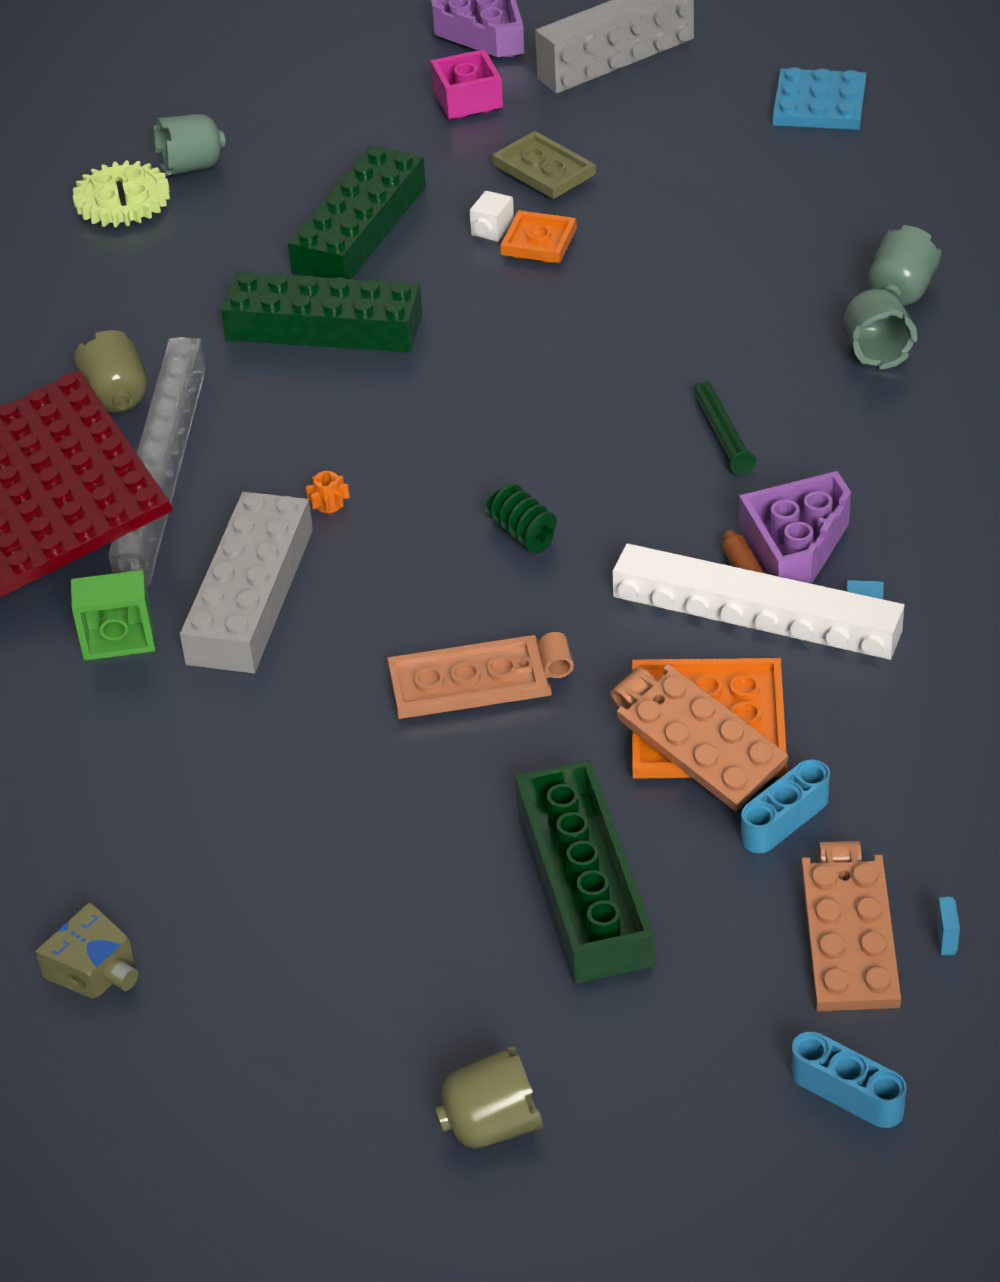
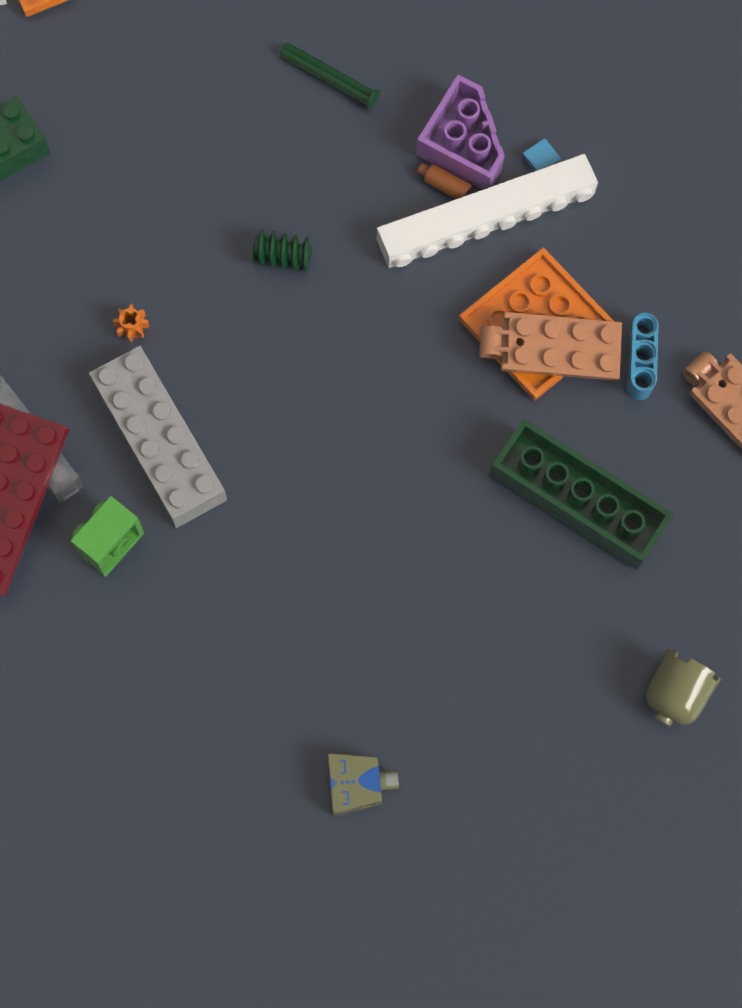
camera: 50 degrees left, 30 degrees up
nougat hinge [387,632,574,719] -> none

